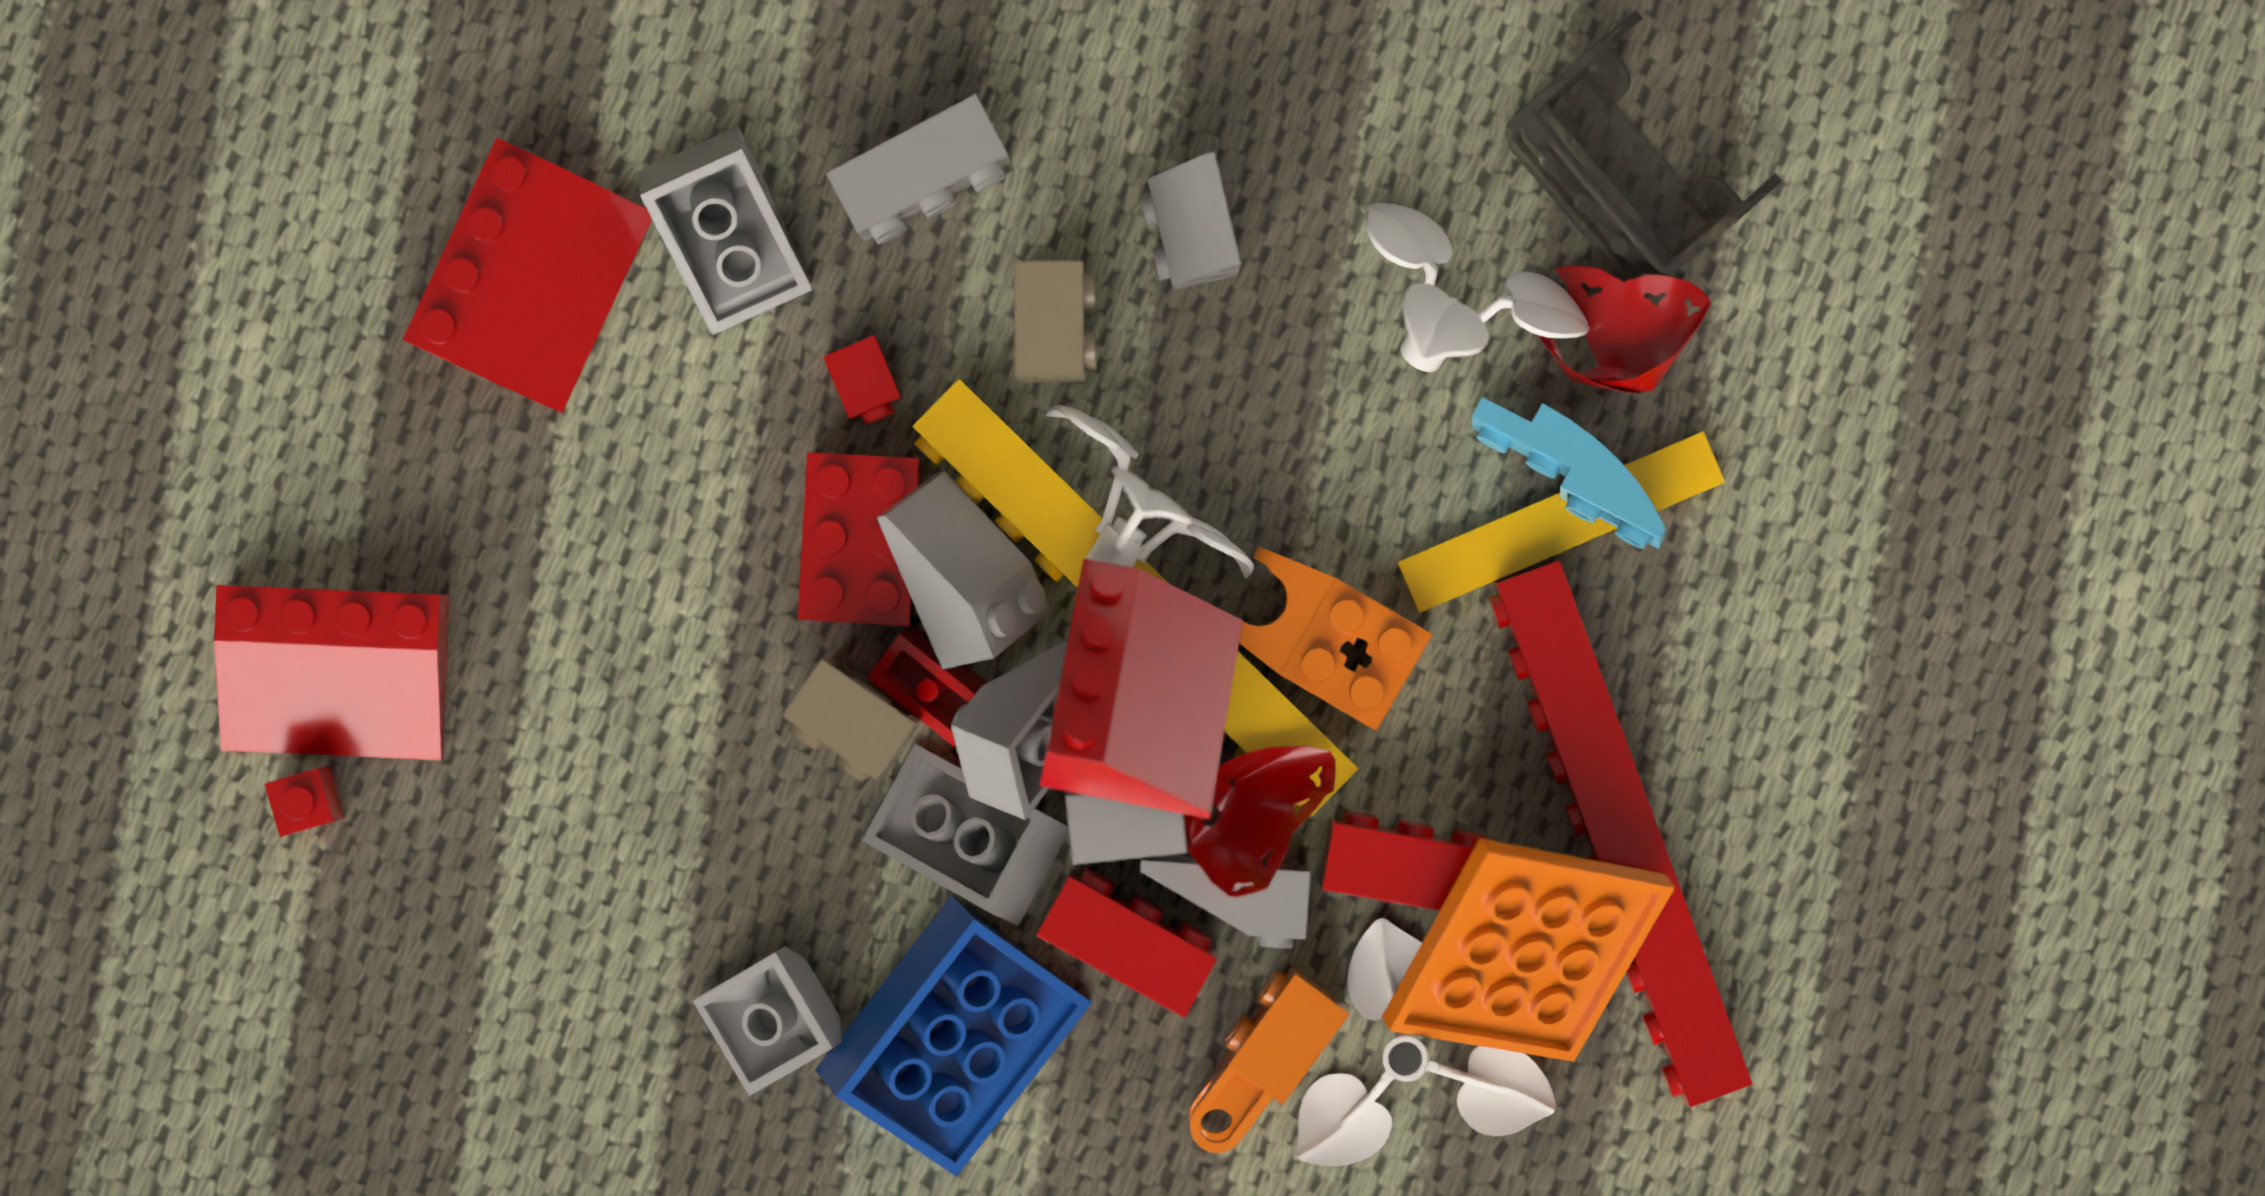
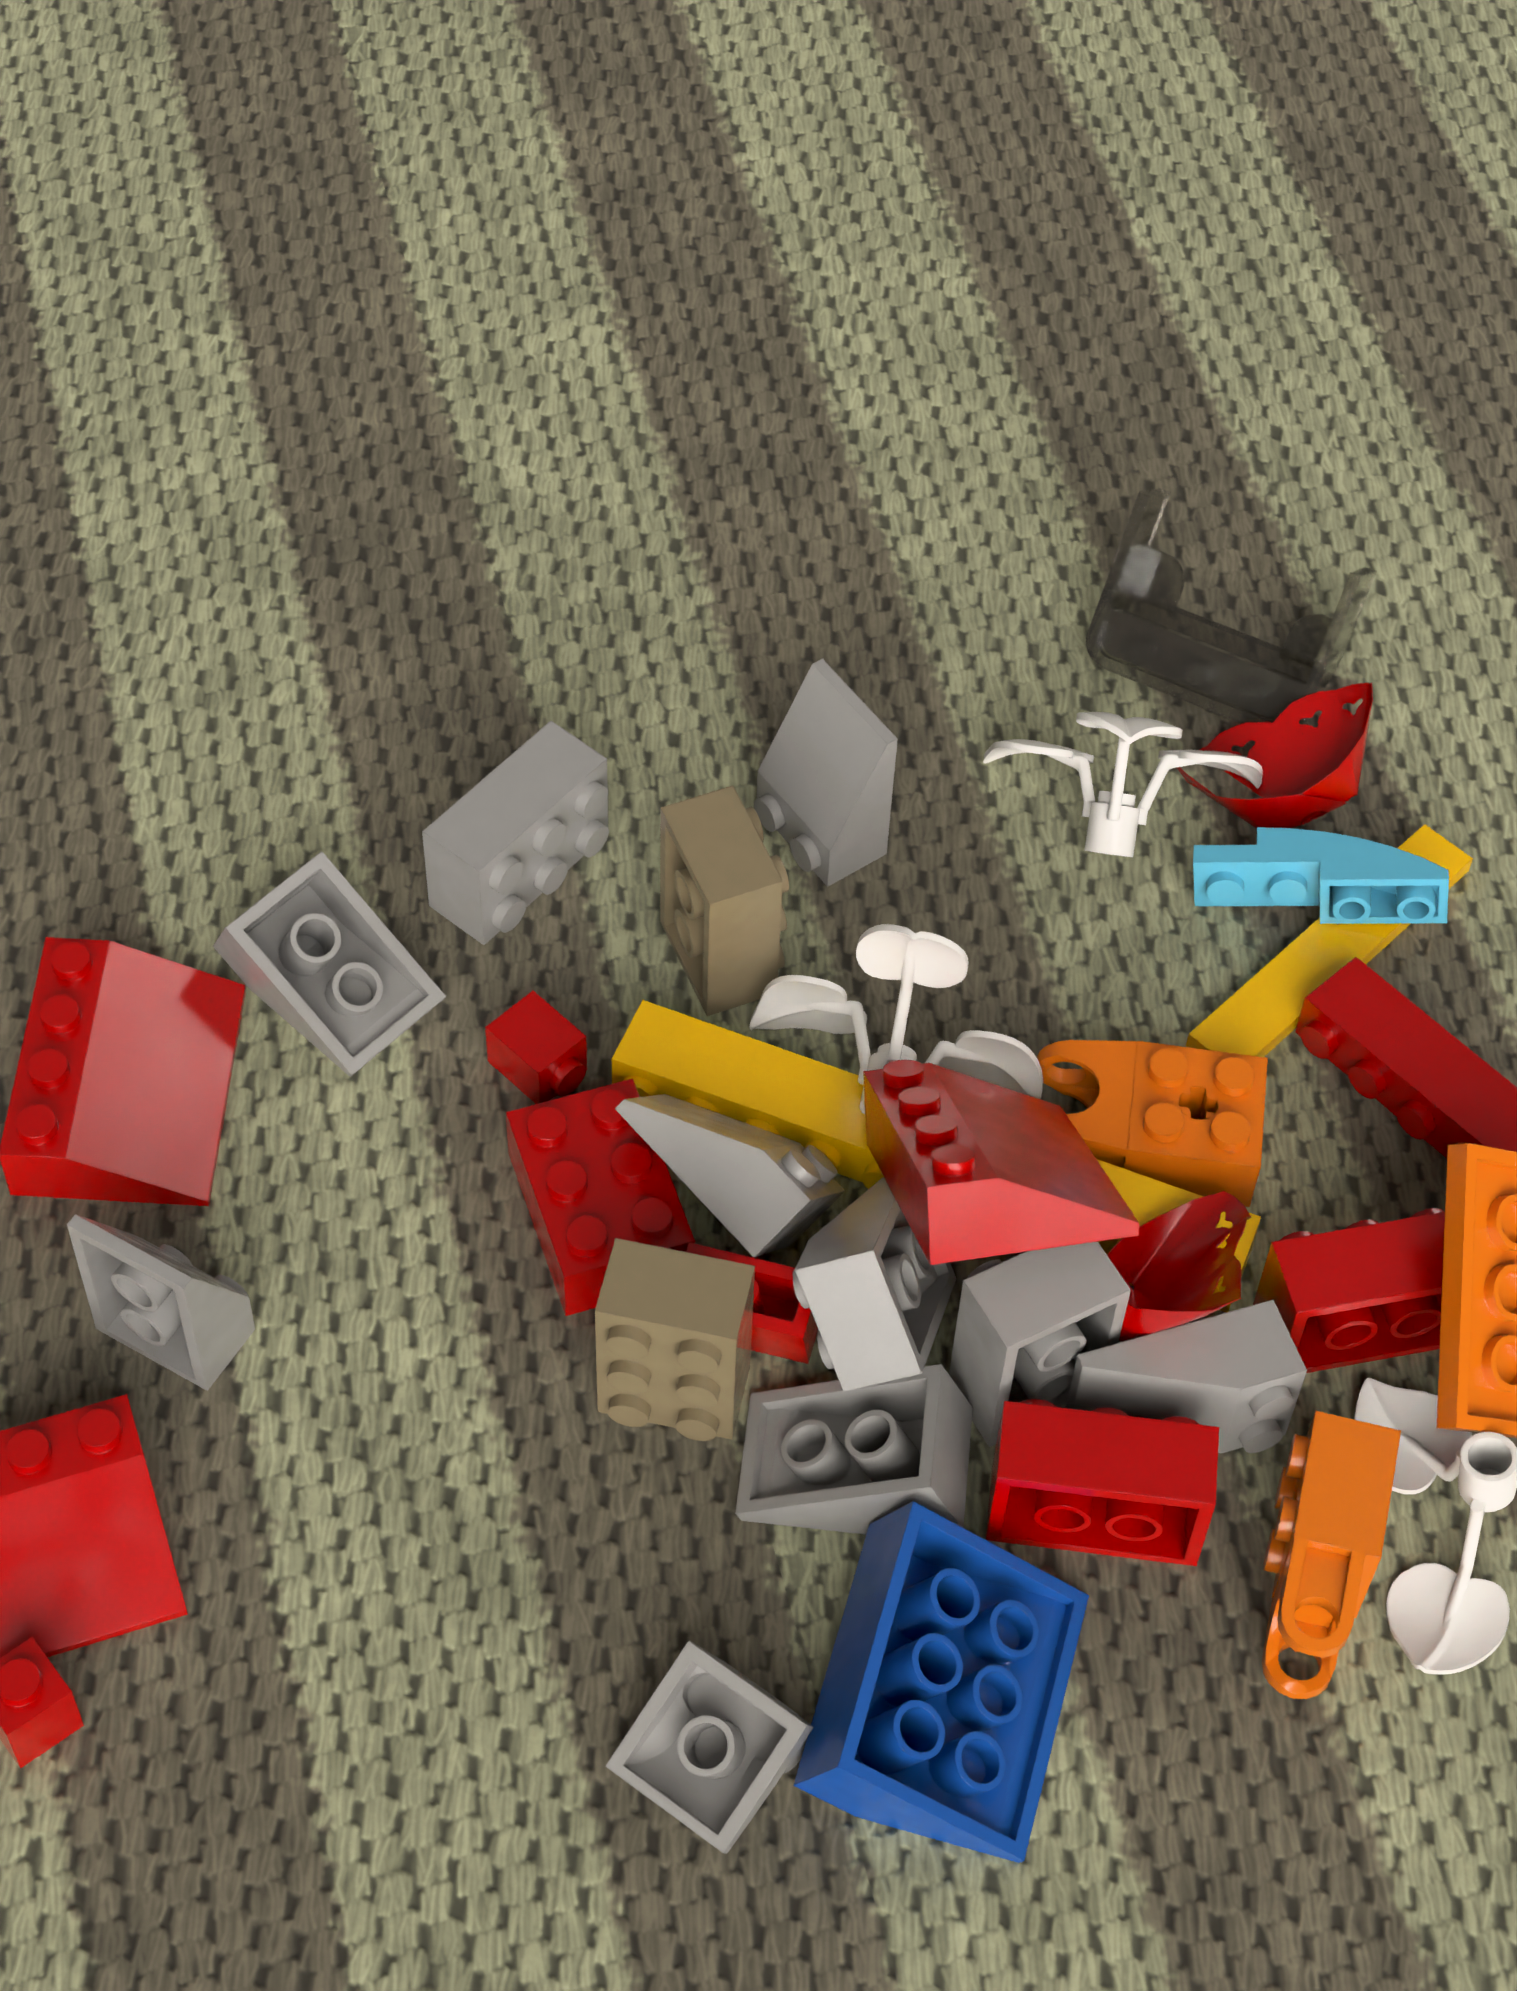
camera: 30 degrees left, 35 degrees down
none -> light grey slope [67,1214,255,1391]

